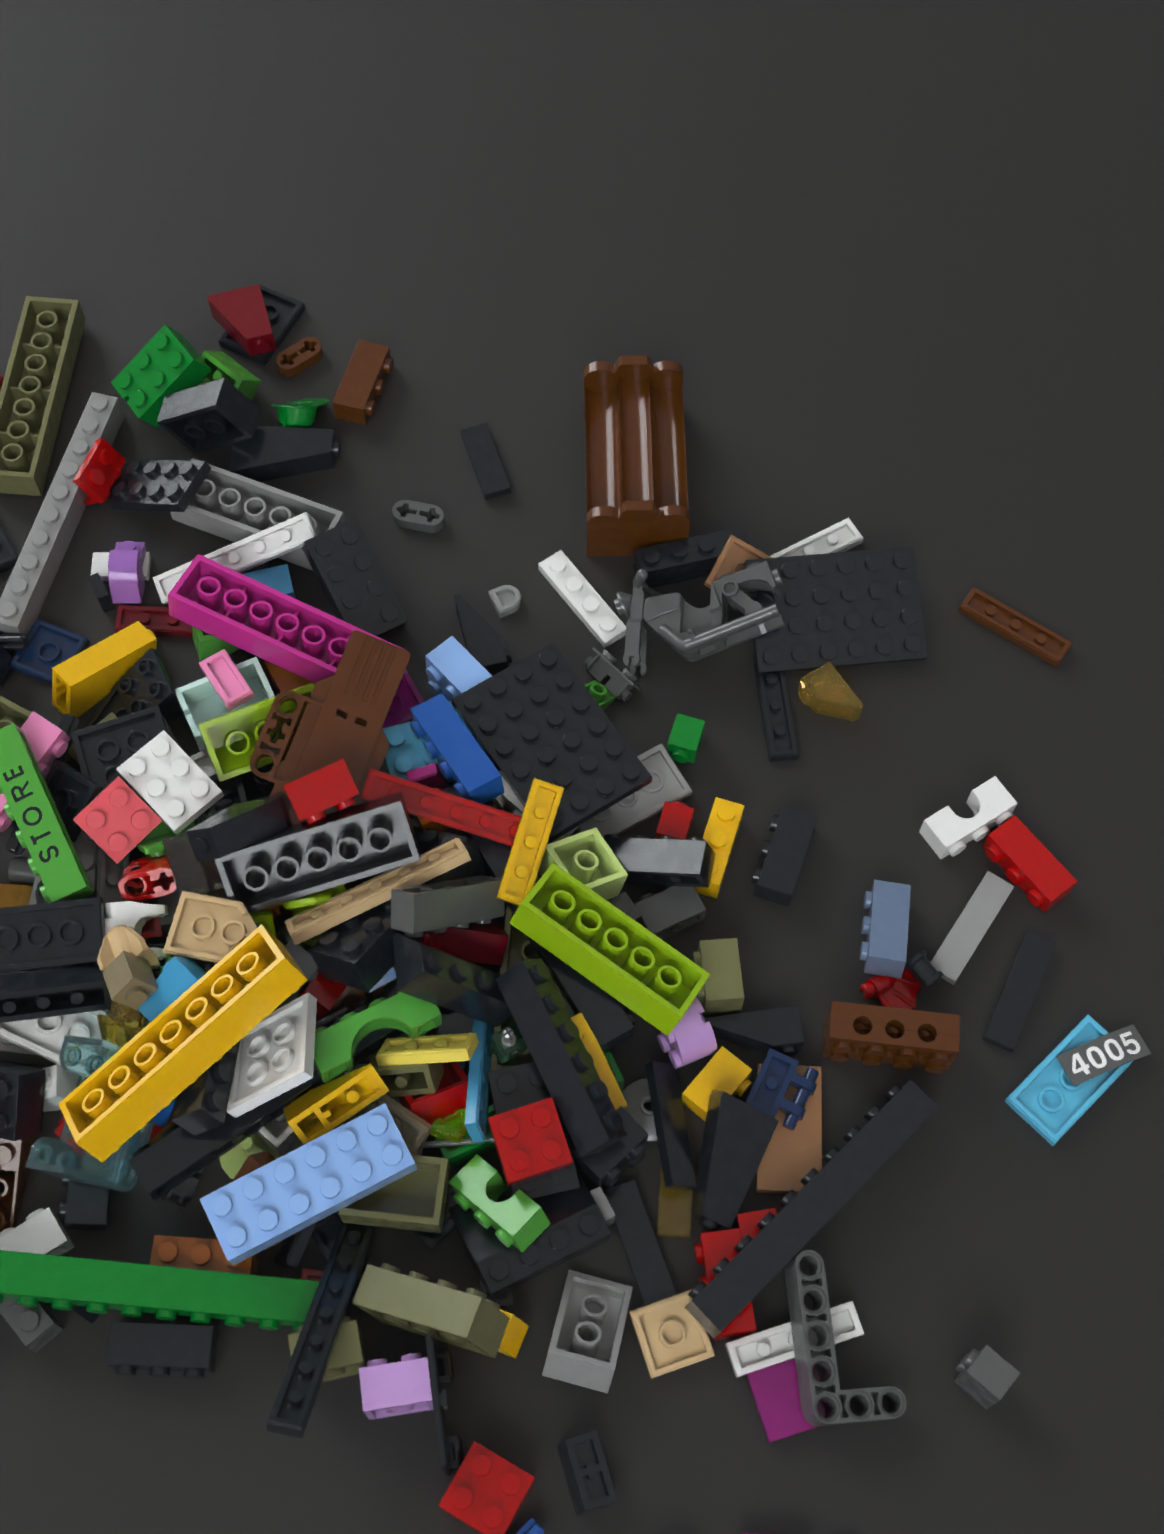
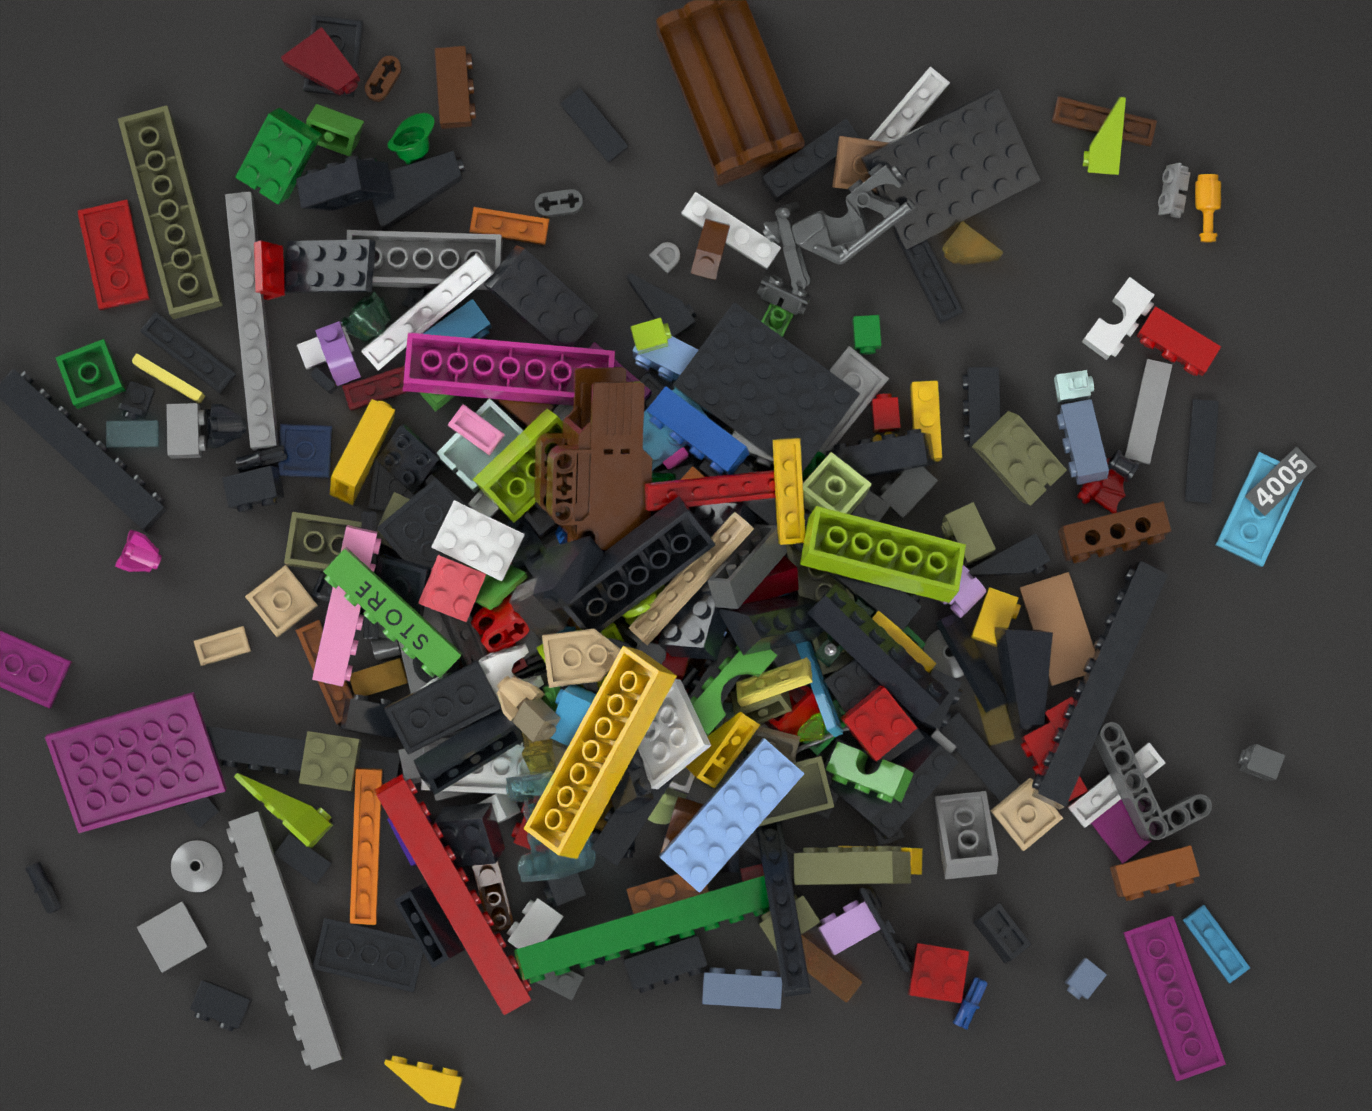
camera: 20 degrees left, 20 degrees up
red brick [284,759,360,824] -> none
dark blue plate [745,1048,819,1130] -> none
none -> clear green cone [340,291,391,342]
none -> orange tile [469,207,549,245]
none -> lime brick [631,318,672,355]
none -> reddish brown slope [691,218,730,280]
none -> sand blue brick [702,968,782,1009]
none -> clear orange tile [801,935,862,1003]
none -> olive piece [972,411,1067,506]
none -> light aqua brick [1054,370,1094,403]
none -> lime slope [1083,97,1126,175]
none -> dark orange brick [1110,846,1200,901]
none -> light grey hinge [1158,163,1191,218]
none -> light orange piece [1195,174,1221,242]

